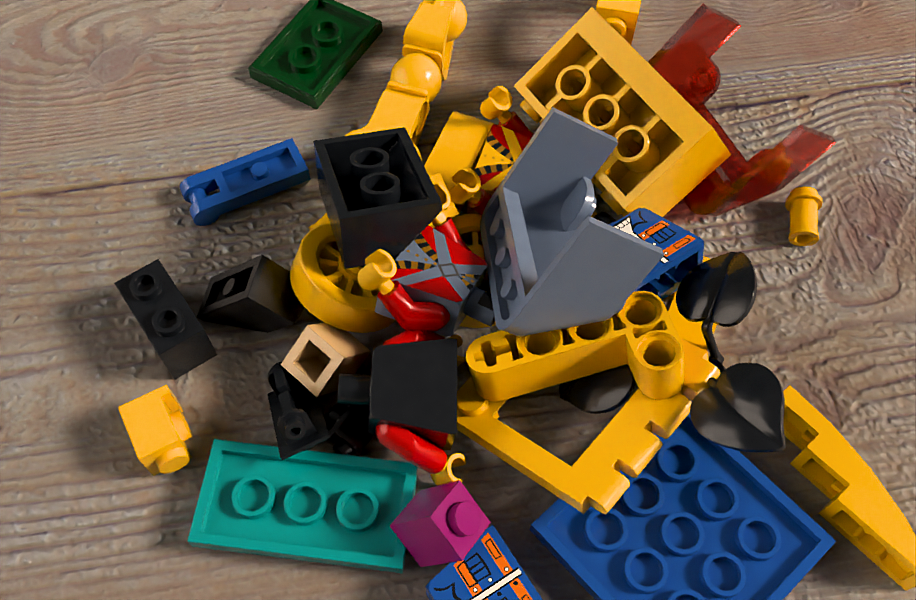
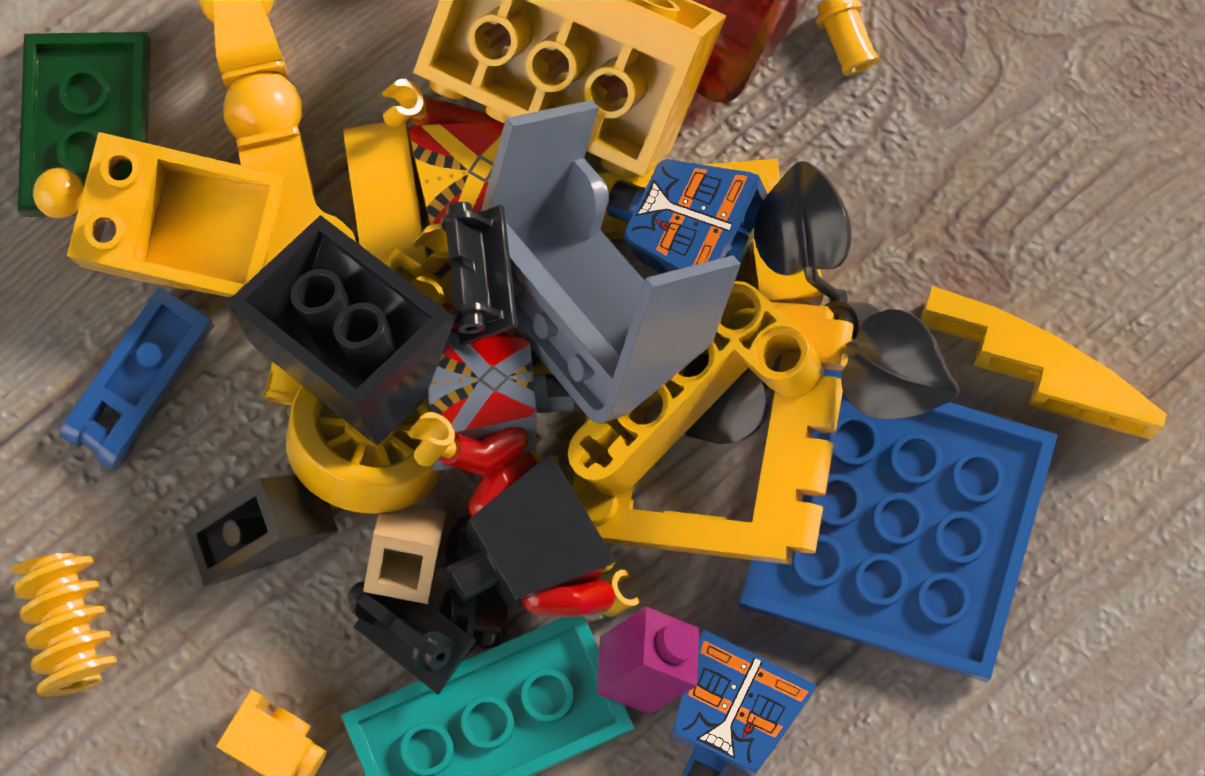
camera: 30 degrees left, 15 degrees up
black brick [114,259,217,380] -> none
none -> yellow piece [10,553,117,697]
none -> yellow slope [33,132,287,297]
none -> black hinge [441,202,518,346]

